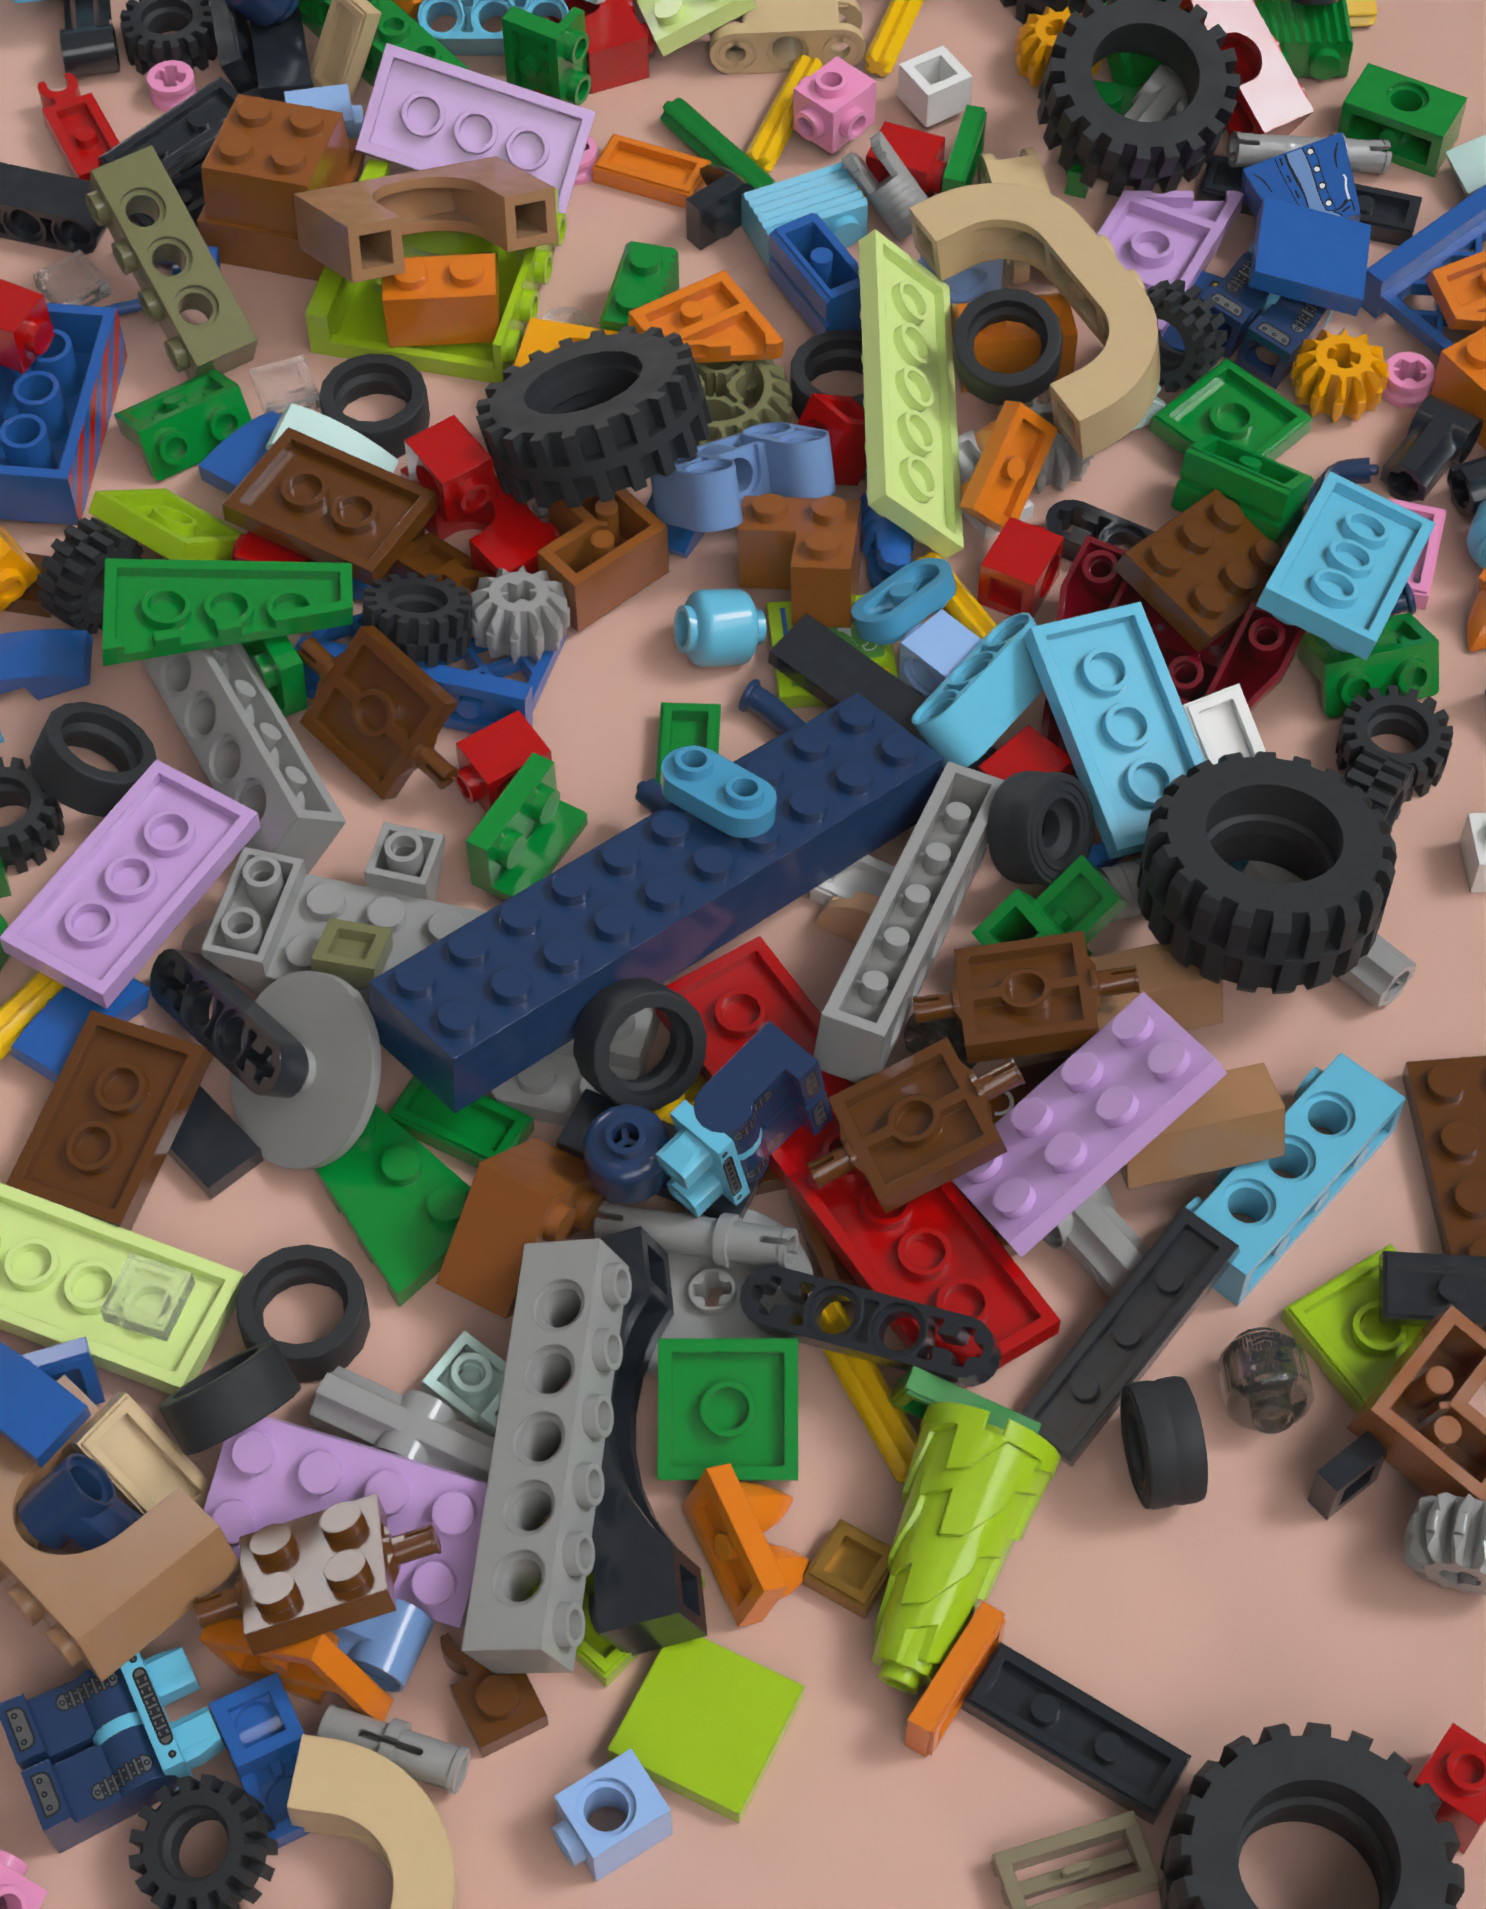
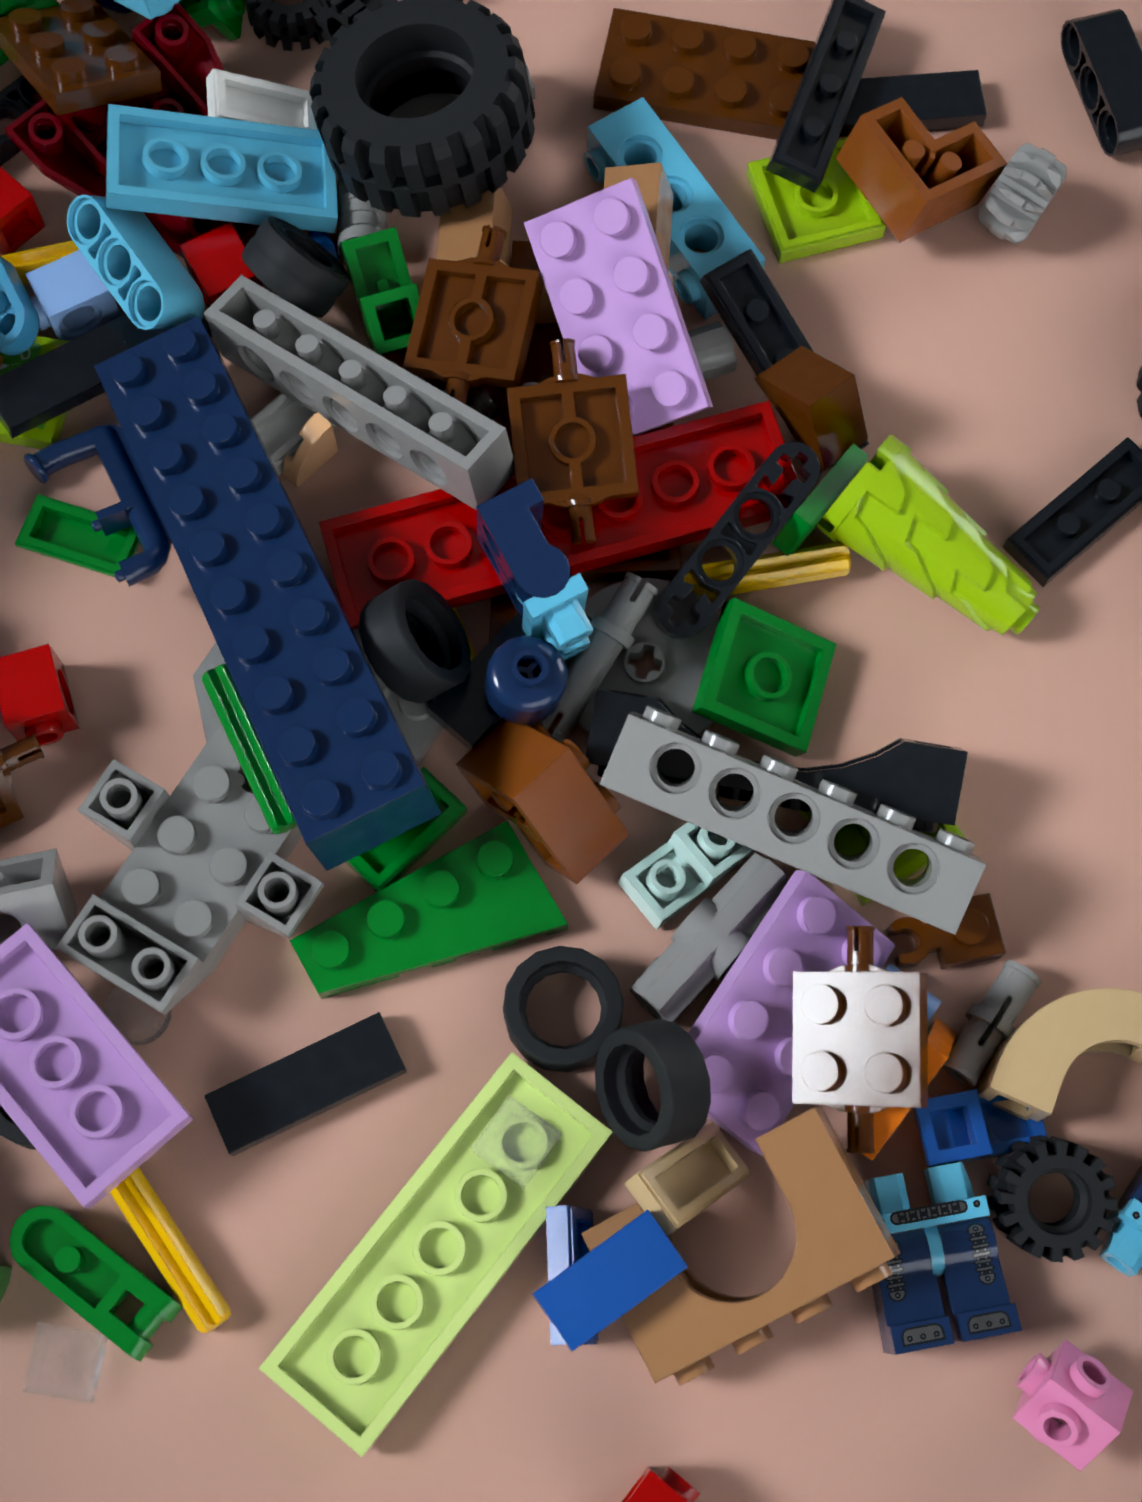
camera: 75 degrees left, 15 degrees up
reddish brown plate [6,1010,213,1231] -> none
blue slope [11,978,150,1083] -> none
dark blue piece [18,1453,142,1553] -> none
black beam [150,949,308,1098] -> none
light grey piece [230,971,381,1170] -> none
olive tile [310,918,393,988] -> none
green bracket [465,752,588,901] -> none
light blue brick [551,1749,672,1882] -> none
lime tile [607,1637,805,1823] -> none
dark azure plate [661,745,777,838] -> none
orange tile [682,1463,810,1628] -> none
pearl gold tile [804,1519,891,1619] -> none
orange tile [904,1601,1006,1758] -> none
black tyre [1120,1376,1208,1510] -> none
clear smoke head [1217,1327,1314,1434] -> none
black tile [1307,1430,1388,1520] -> none
none -> reddish brown slope [755,346,868,473]

